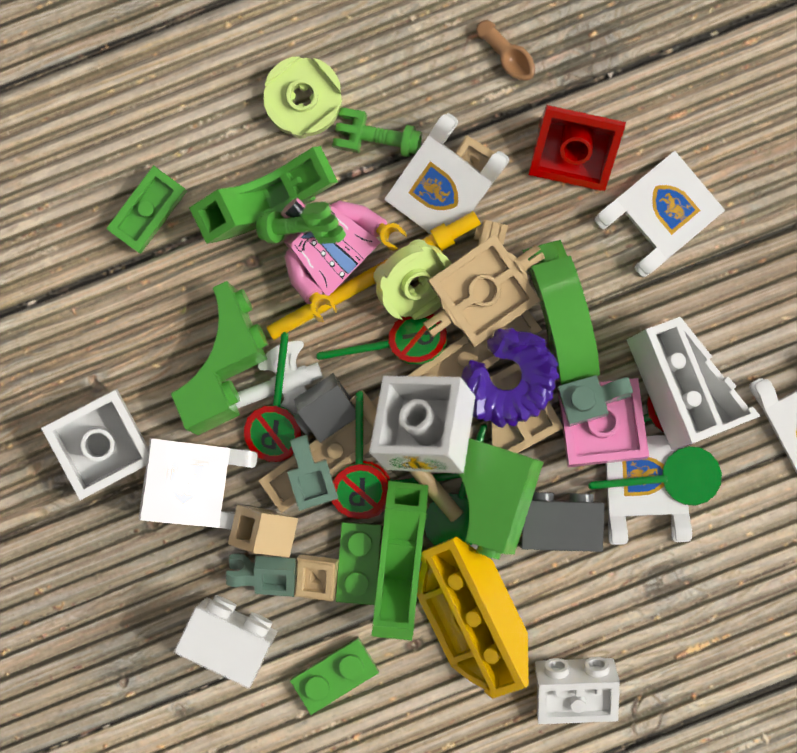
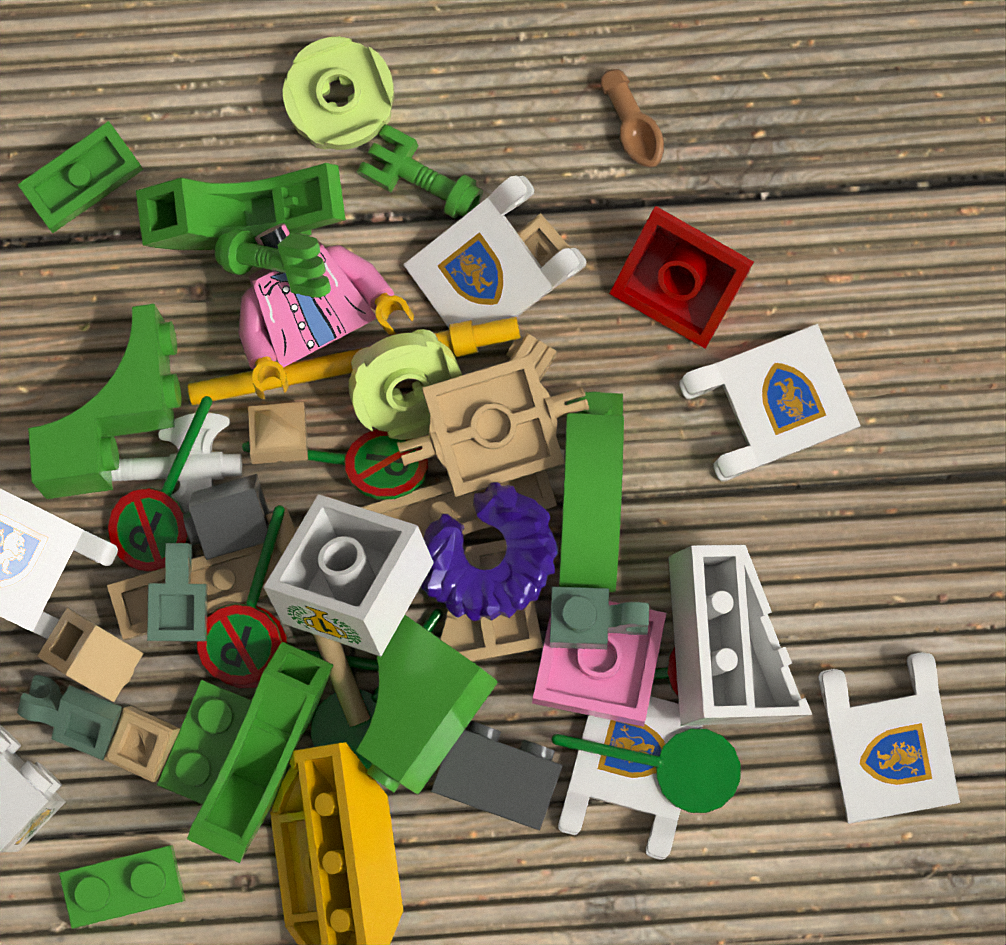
camera: 20 degrees right, 5 degrees down
none -> tan tile [248,402,308,464]

